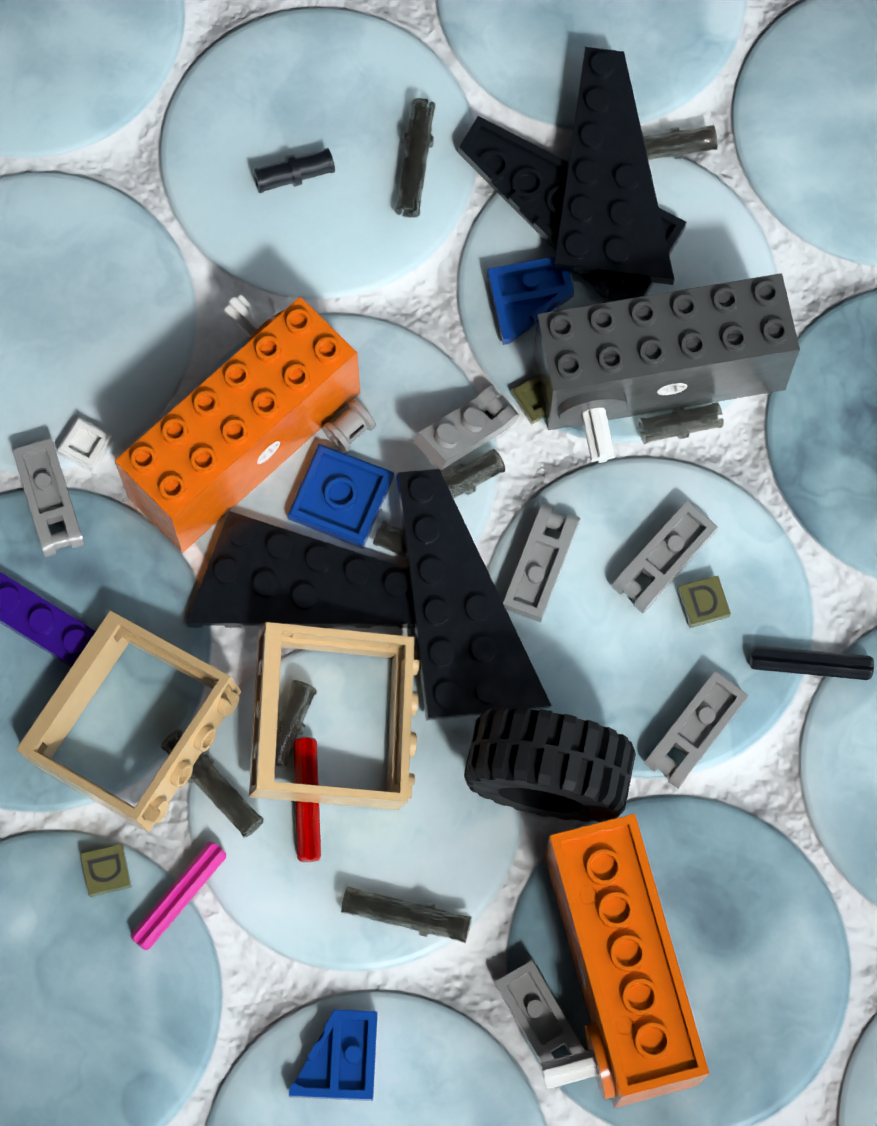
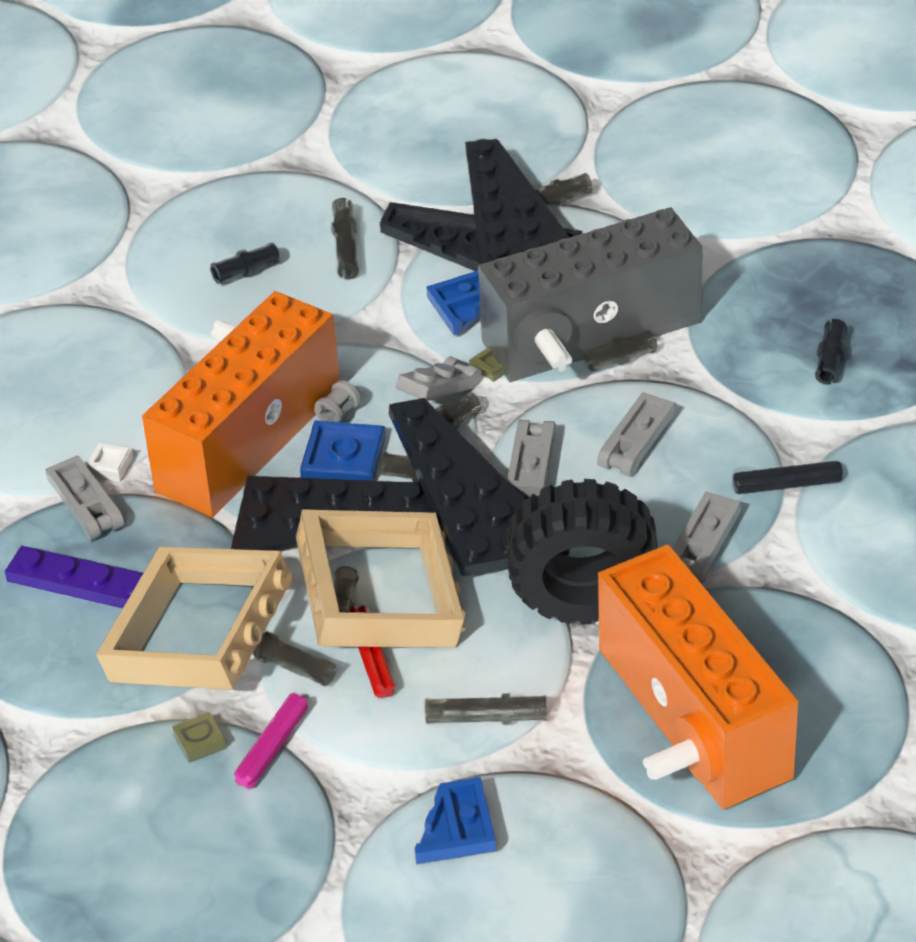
camera: 10 degrees left, 30 degrees down
light grey plate [494,960,585,1089] -> none
olive tile [678,576,731,628] -> none

